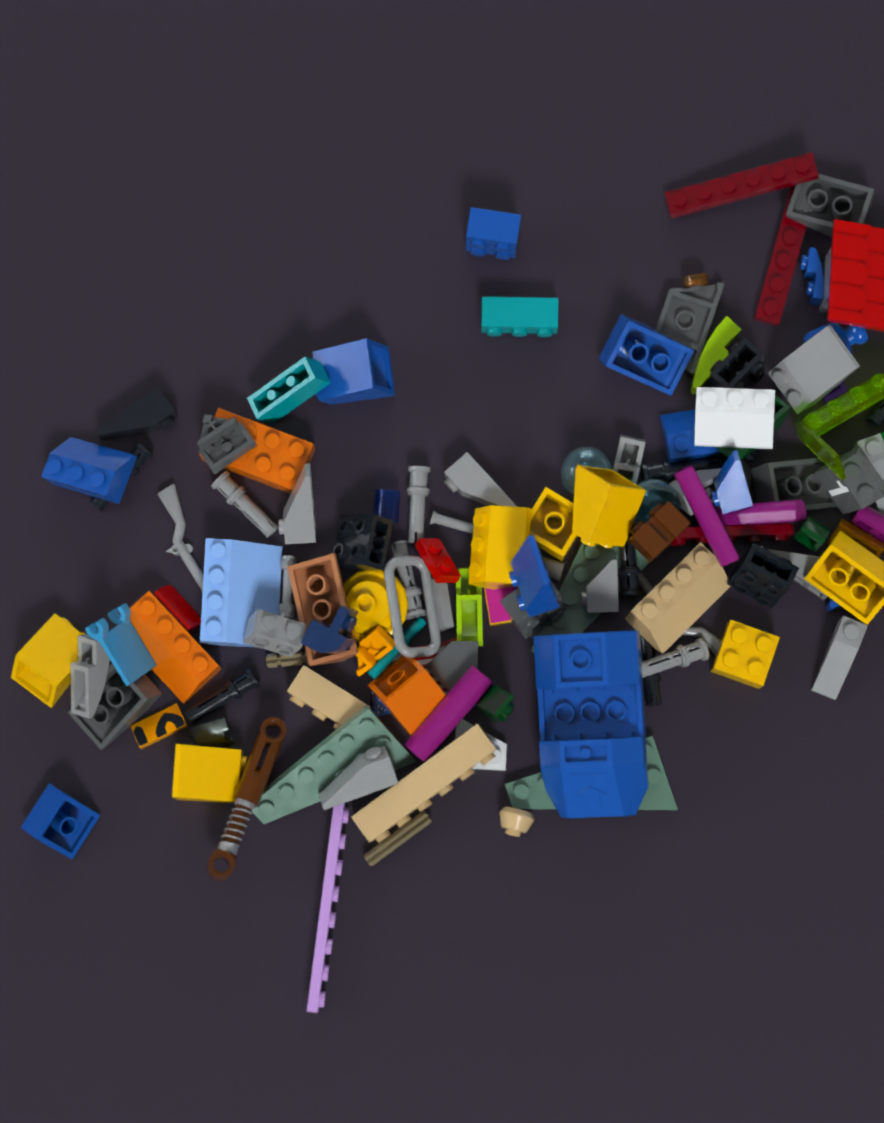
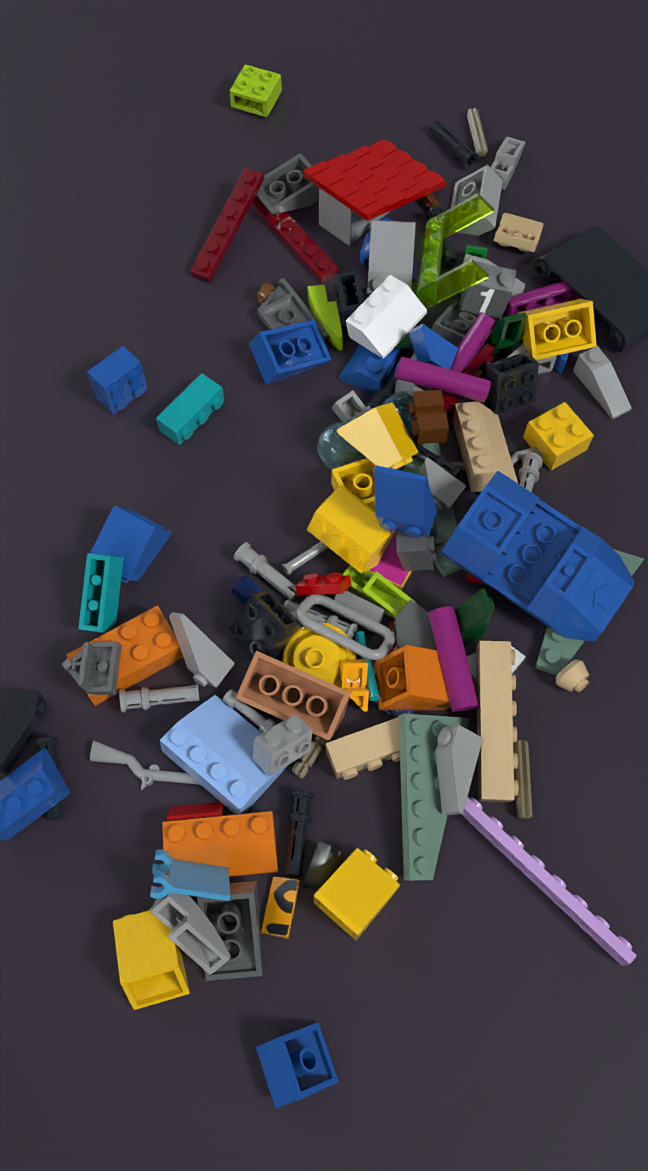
camera: 55 degrees left, 15 degrees down
reddish brown piece [207,717,287,881] -> none
dark blue brick [301,605,358,654] -> none
light grey slope [444,452,517,507] -> none
blue slope [800,247,824,305] -> none

